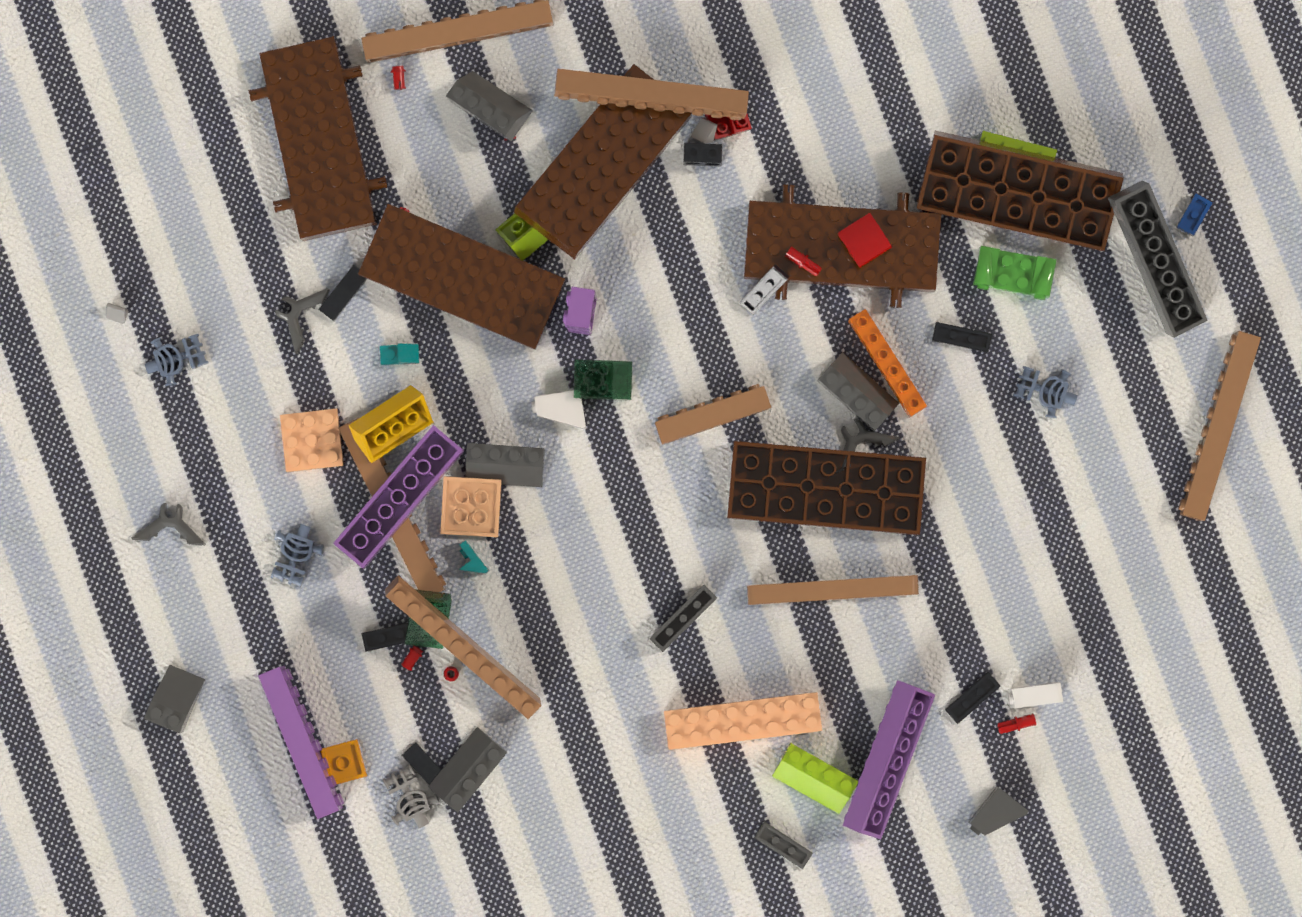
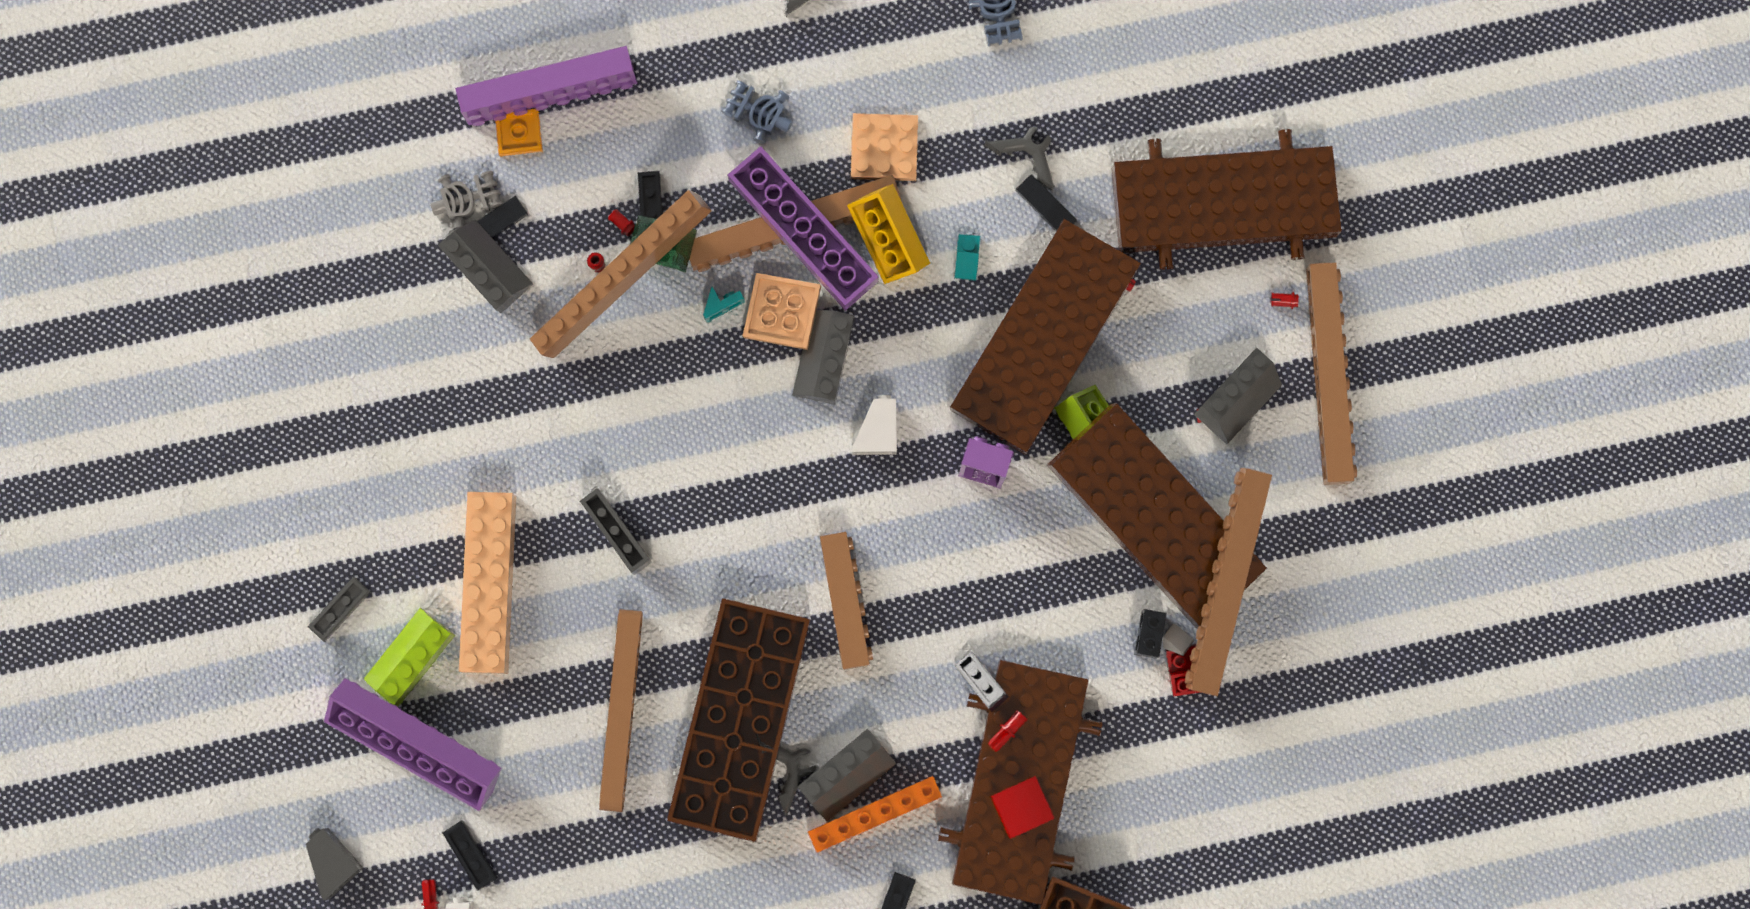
camera: 90 degrees right, 5 degrees down
clear green slope [573,359,632,401] -> none

